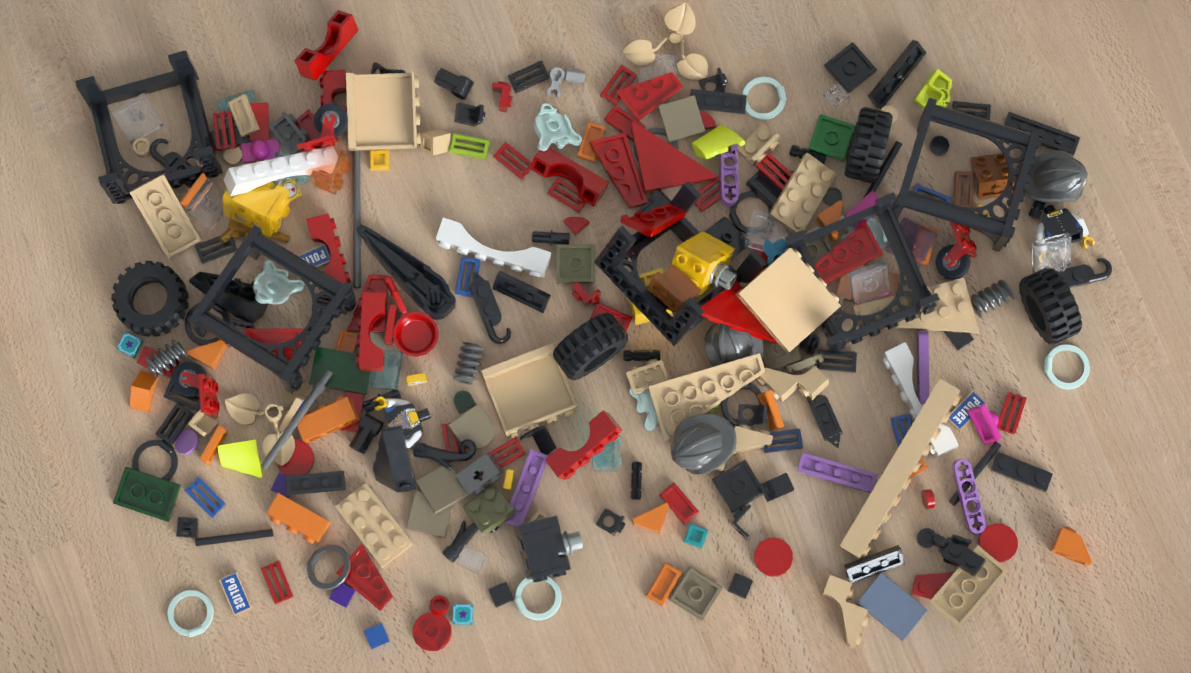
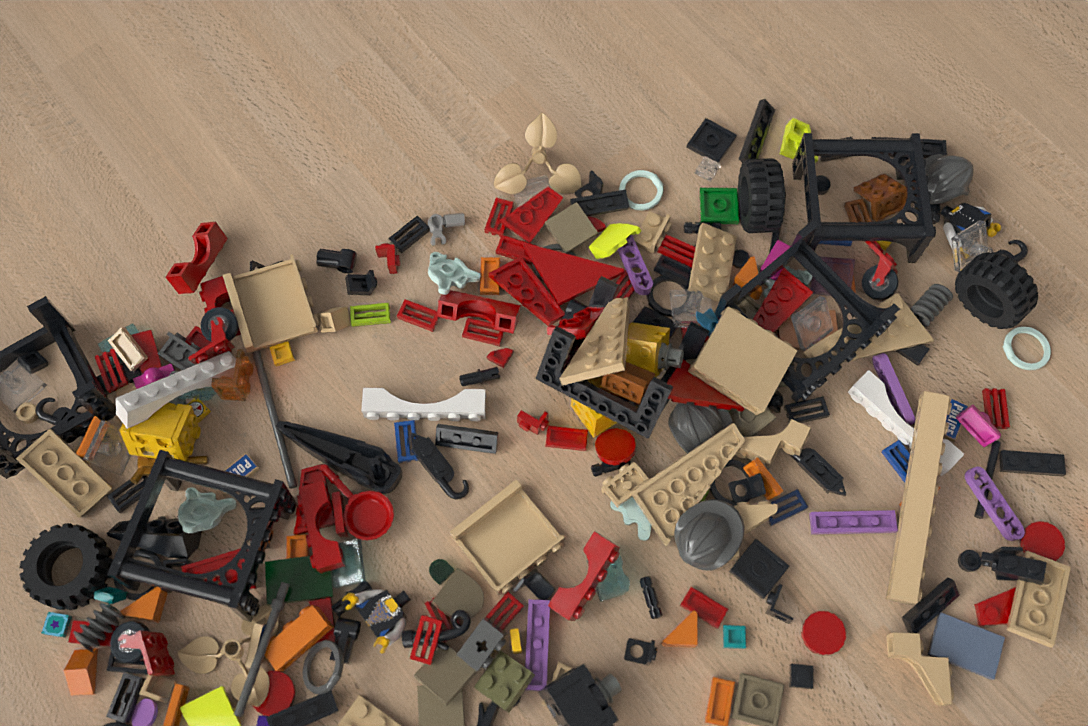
camera: 20 degrees left, 10 degrees down
red arch [306,213,351,284] -> none
black wedge [373,425,416,493] -> none
yellow tile [406,373,428,386] -> none
dark grey piece [453,342,485,385] -> none
black tyre [553,312,628,380] -> none
olive plate [556,244,595,283] -> none
black bracket [759,473,794,502] -> none
dark tan tile [786,354,824,374] -> none
red tile [922,489,935,509] -> none
none -> black tile [18,349,48,375]
none -> teal tile [94,586,127,604]
none -> dark grey piece [303,640,344,694]
none -> red tile [410,615,444,665]
none -> tan wing [560,297,630,385]
none -> red tile [595,428,636,465]

